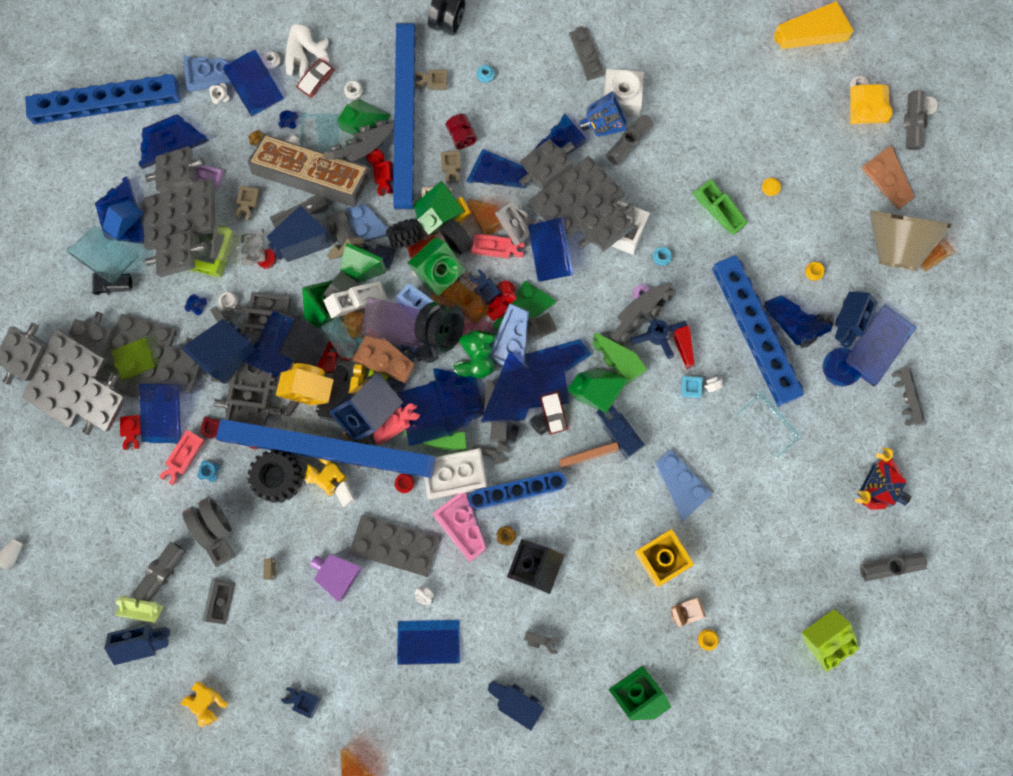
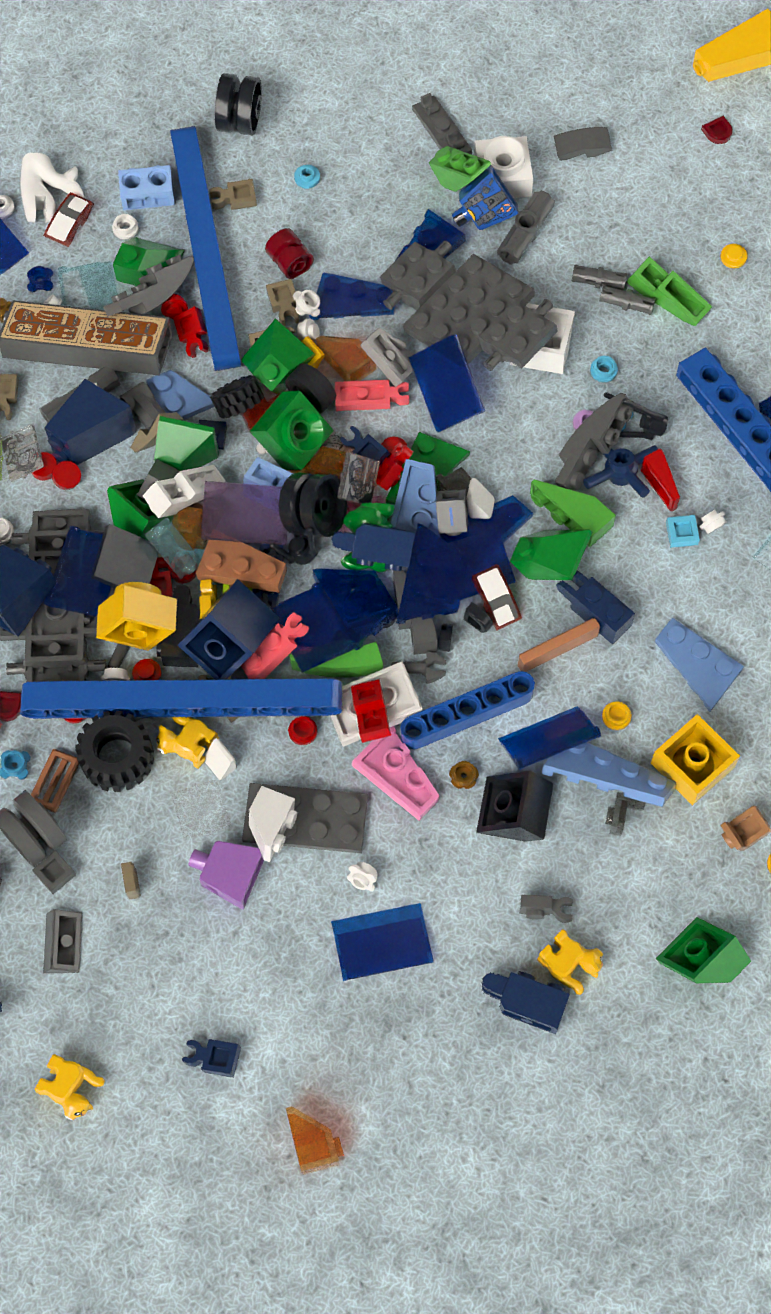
camera: 10 degrees left, 10 degrees down
none -> nougat tile [31,749,79,813]
none -> red tile [52,461,81,490]
none -> white plate [101,668,130,681]
none -> light blue brick [118,165,175,211]
none -> red plate [132,659,162,681]
none -> white slope [249,786,298,862]
none -> white plate [293,290,320,317]
none -> white plate [297,318,320,343]
none -> dark blue hinge [331,523,415,571]
none -> piece [337,452,380,505]
none -> red slope [351,679,391,743]
none -> bright green slope [428,146,491,192]
none -> brick [436,489,468,536]
none -> white slope [466,478,495,519]
none -> clear blue piece [498,706,601,770]
none -> yellow animal [537,929,603,995]
none -> medium blue wing [542,735,676,807]
none -> dark grey slope [554,127,613,161]
none -> dark grey pin [572,265,627,290]
none -> dark grey pin [599,285,656,315]
none -> yellow plate [602,701,632,730]
none -> black plant [604,392,668,441]
none -> clear smoke bracket [605,792,646,836]
none -> dark red tile [701,115,733,144]

